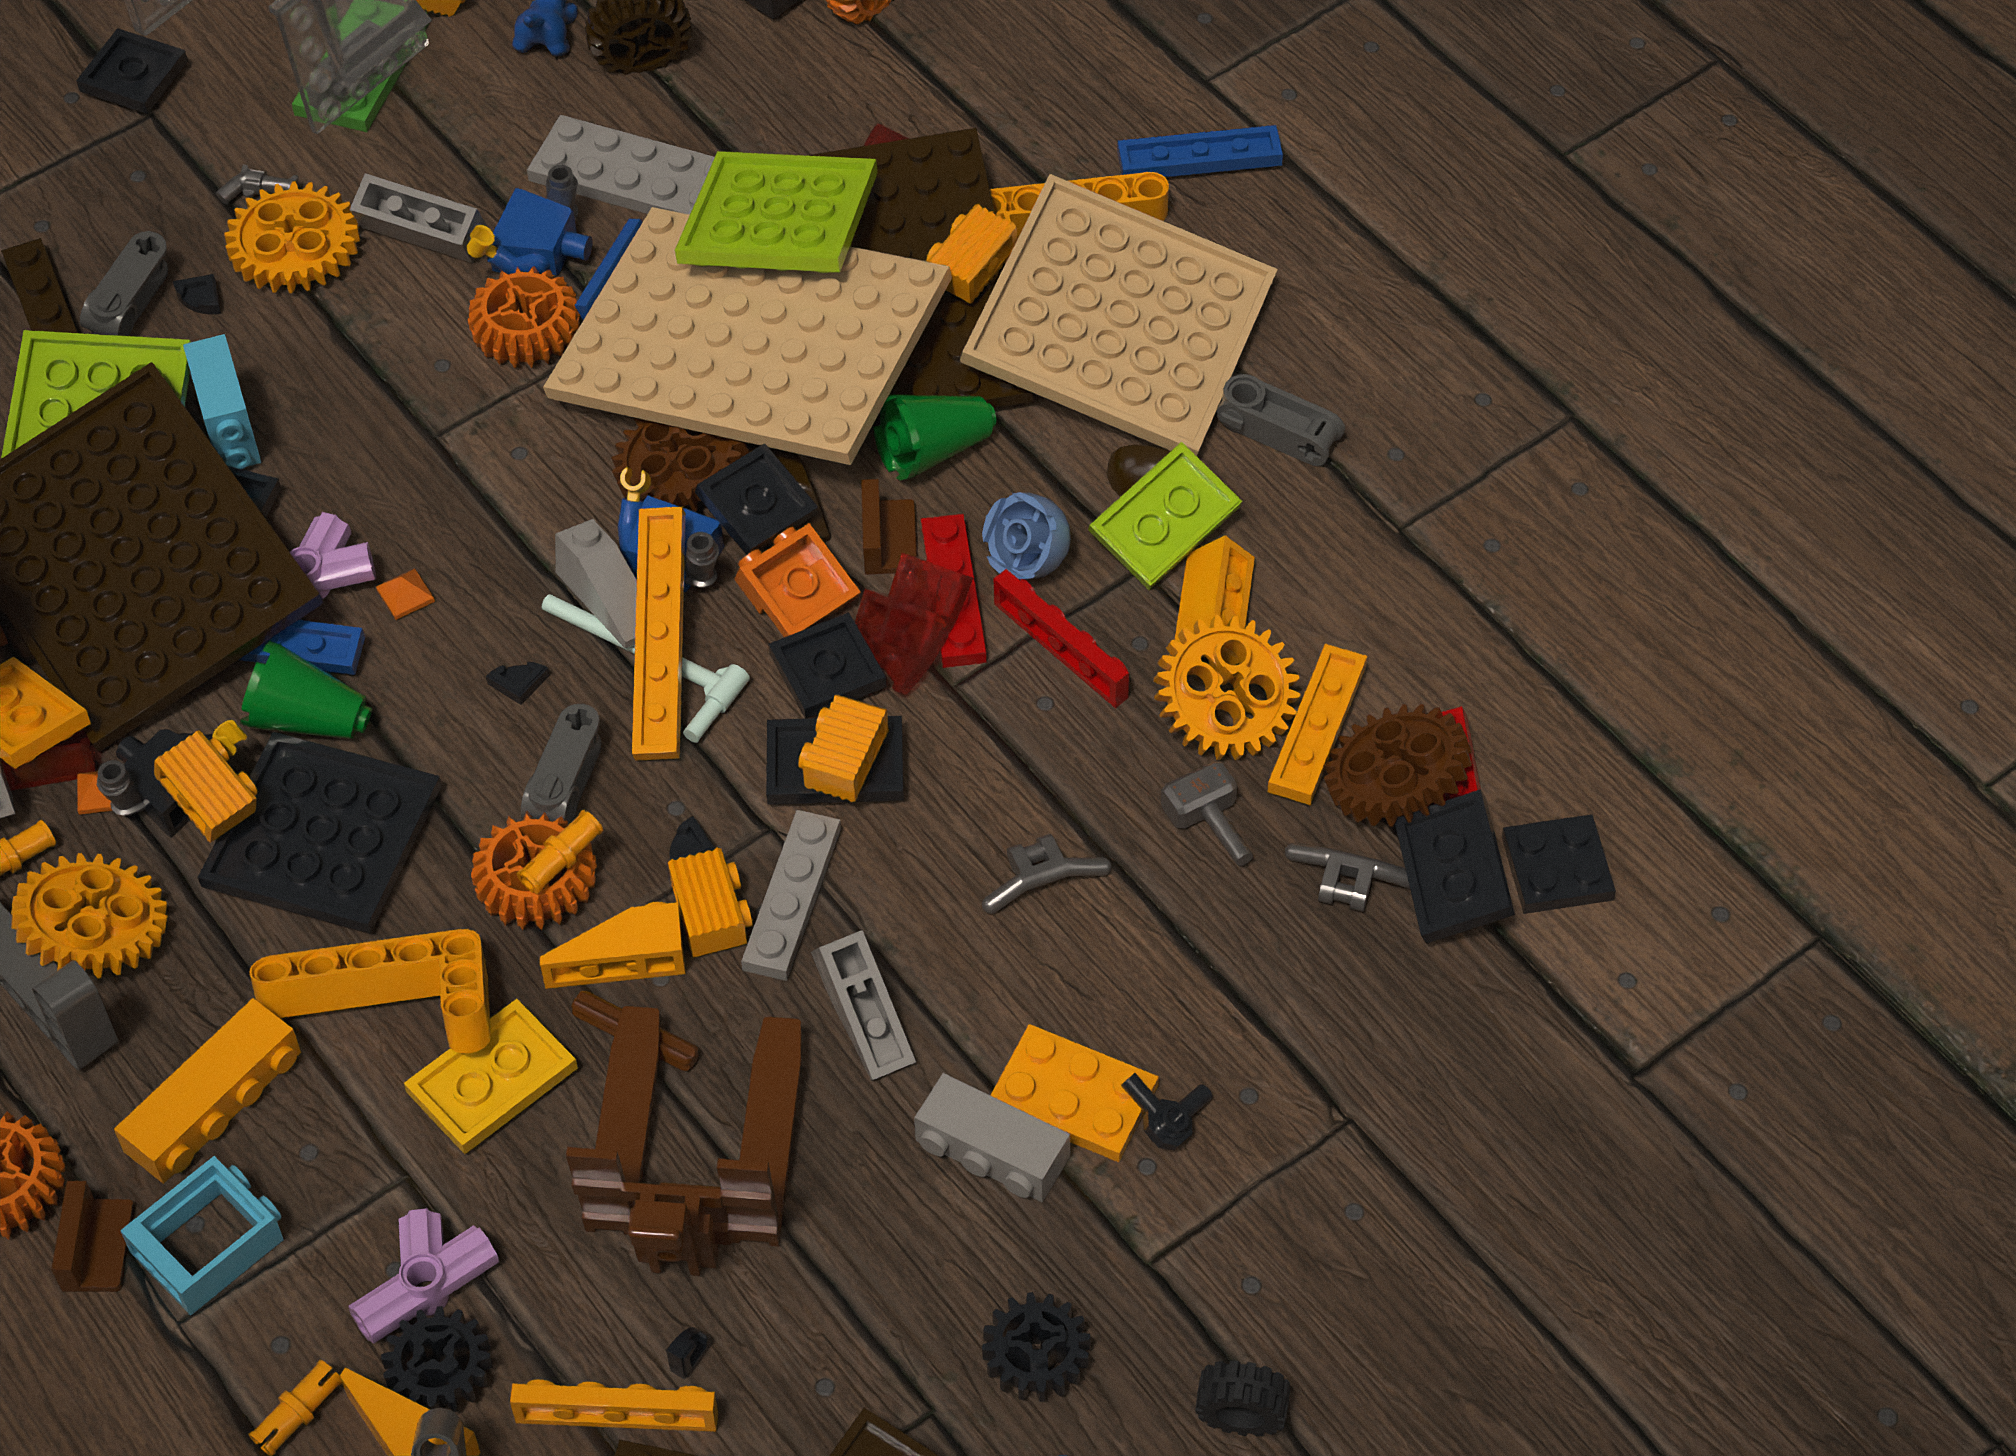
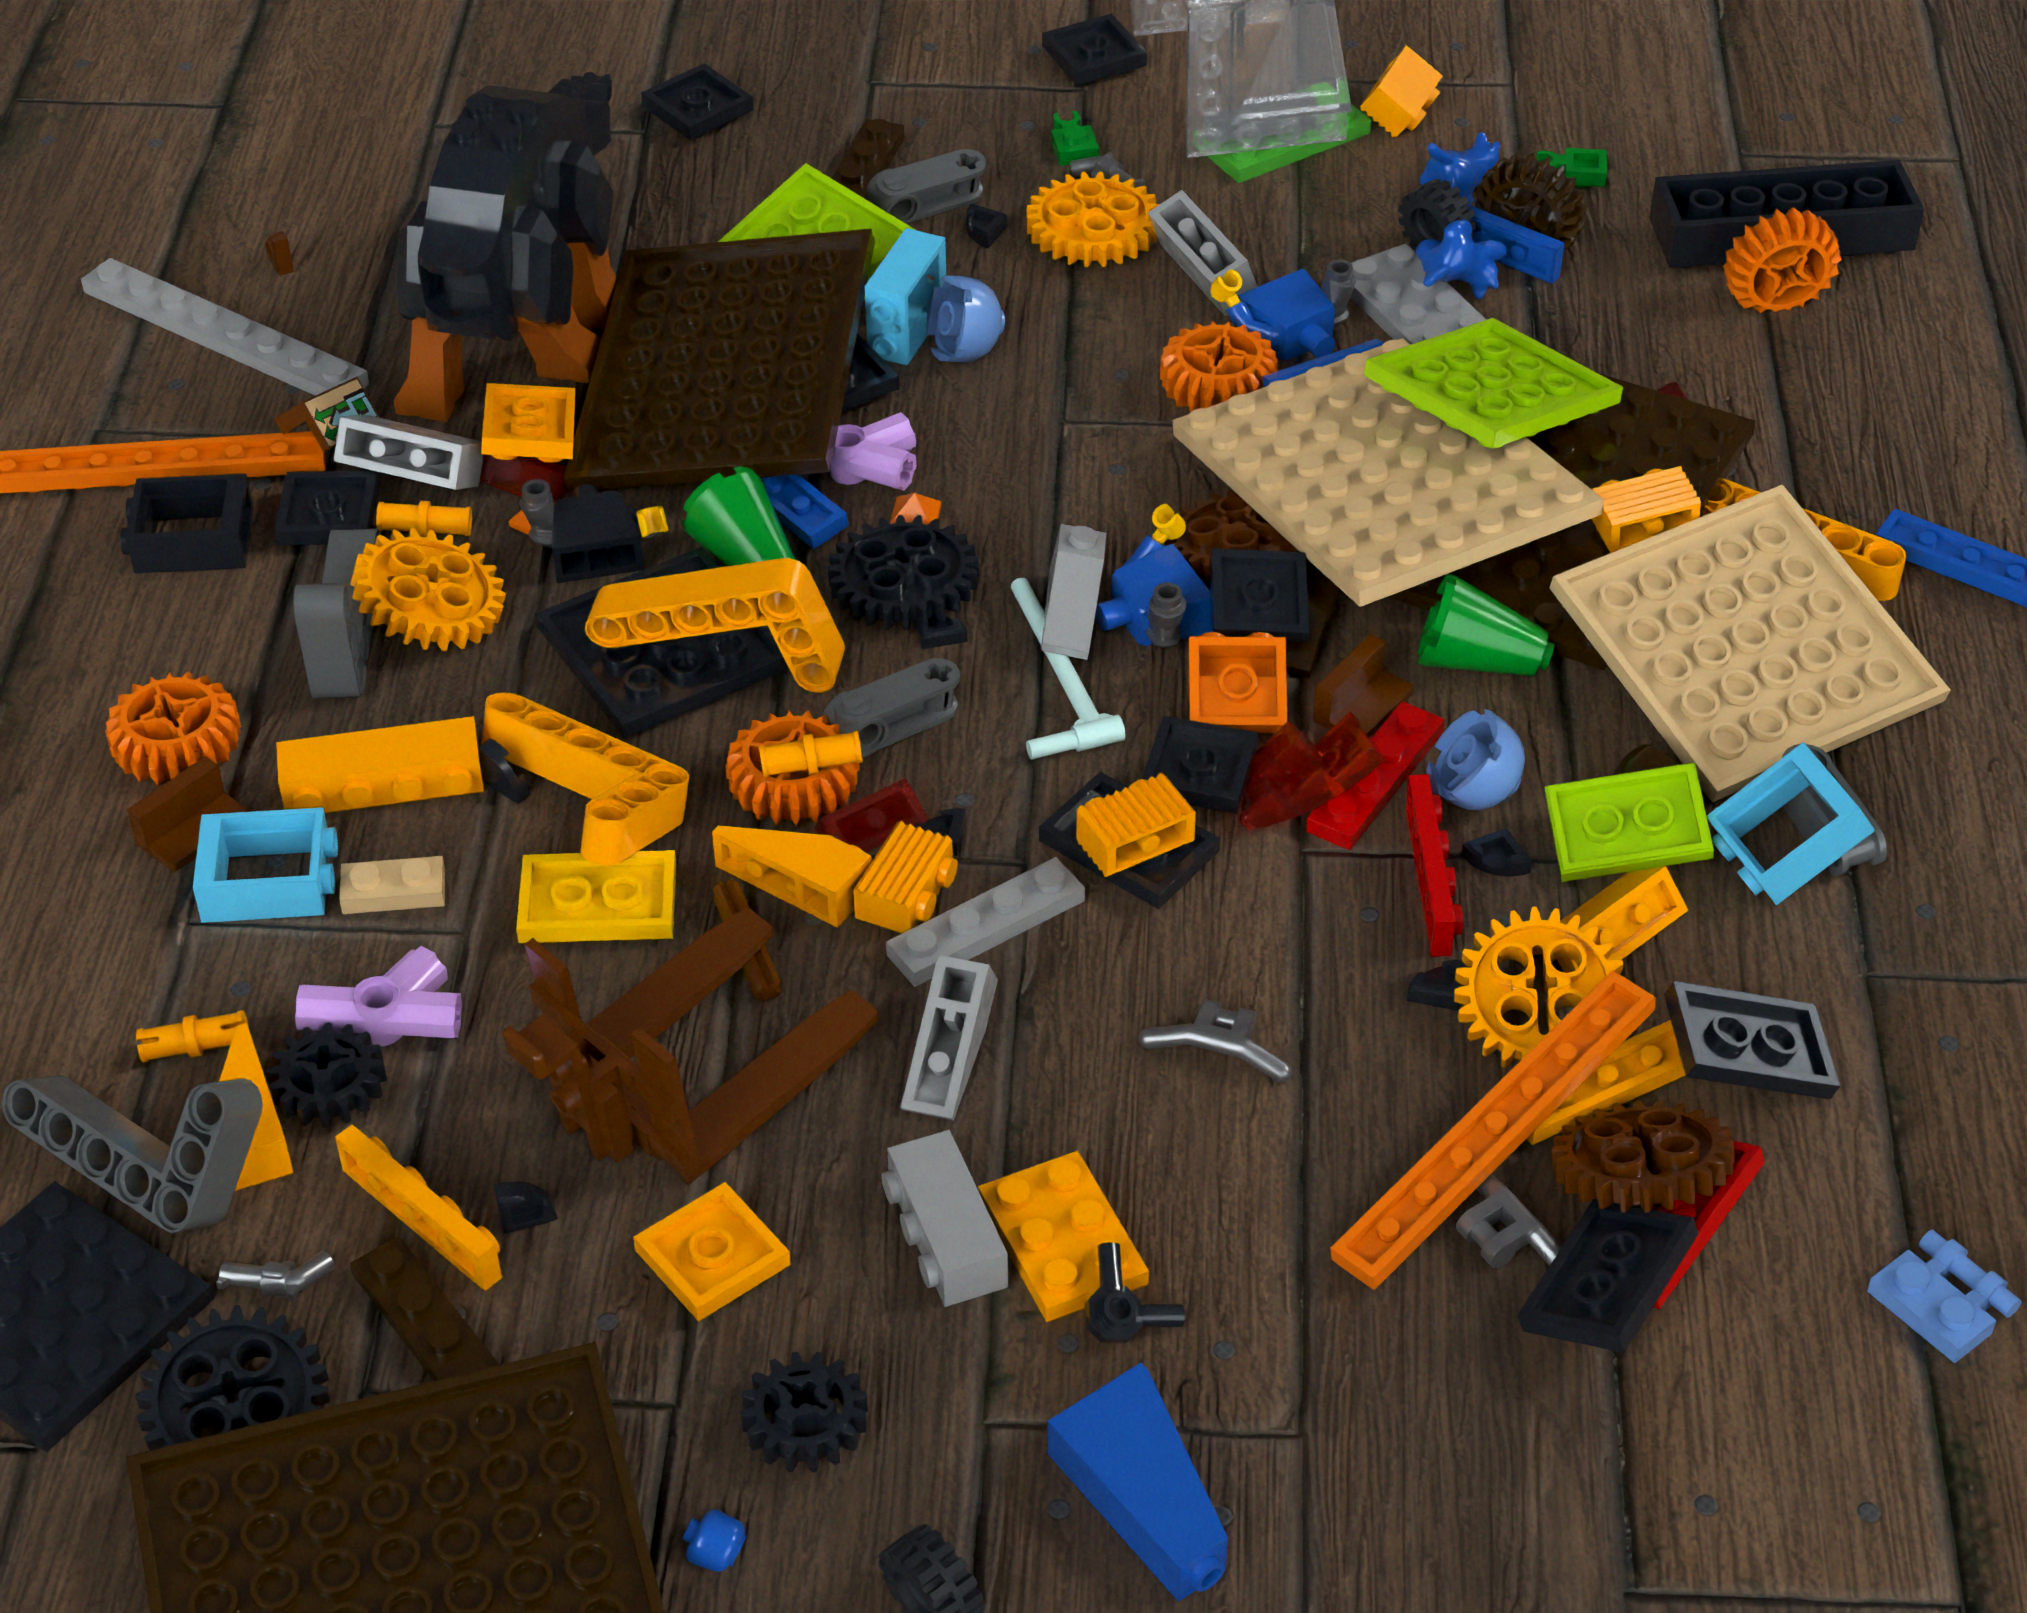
camera: 40 degrees right, 10 degrees down
light orange brick [154,730,258,843] -> none
light orange plate [632,506,686,761] -> none
flat silver piece [1161,762,1253,866] -> none
black plate [1501,814,1616,914] -> none
none -> tan plate [340,856,445,914]
none -> black tile [478,738,530,804]
none -> light orange beam [585,558,845,693]
none -> light orange plate [633,1182,791,1322]
none -> clear red slope [814,778,929,853]
none -> black gear [827,515,979,630]
none -> medium blue cylinder [926,275,1005,362]
none -> blue slope [1048,1362,1228,1602]
none -> green plate [1051,111,1099,166]
none -> orange plate [1330,970,1656,1290]
none -> black tyre [1398,179,1476,250]
none -> black tile [1407,960,1468,1011]
none -> blue animal [1415,219,1507,300]
none -> black tile [1461,828,1532,877]
none -> blue tile [1467,204,1564,284]
none -> black plate [1664,981,1840,1099]
none -> medium azure window [1706,742,1875,905]
none -> medium blue plate [1867,1230,2022,1363]

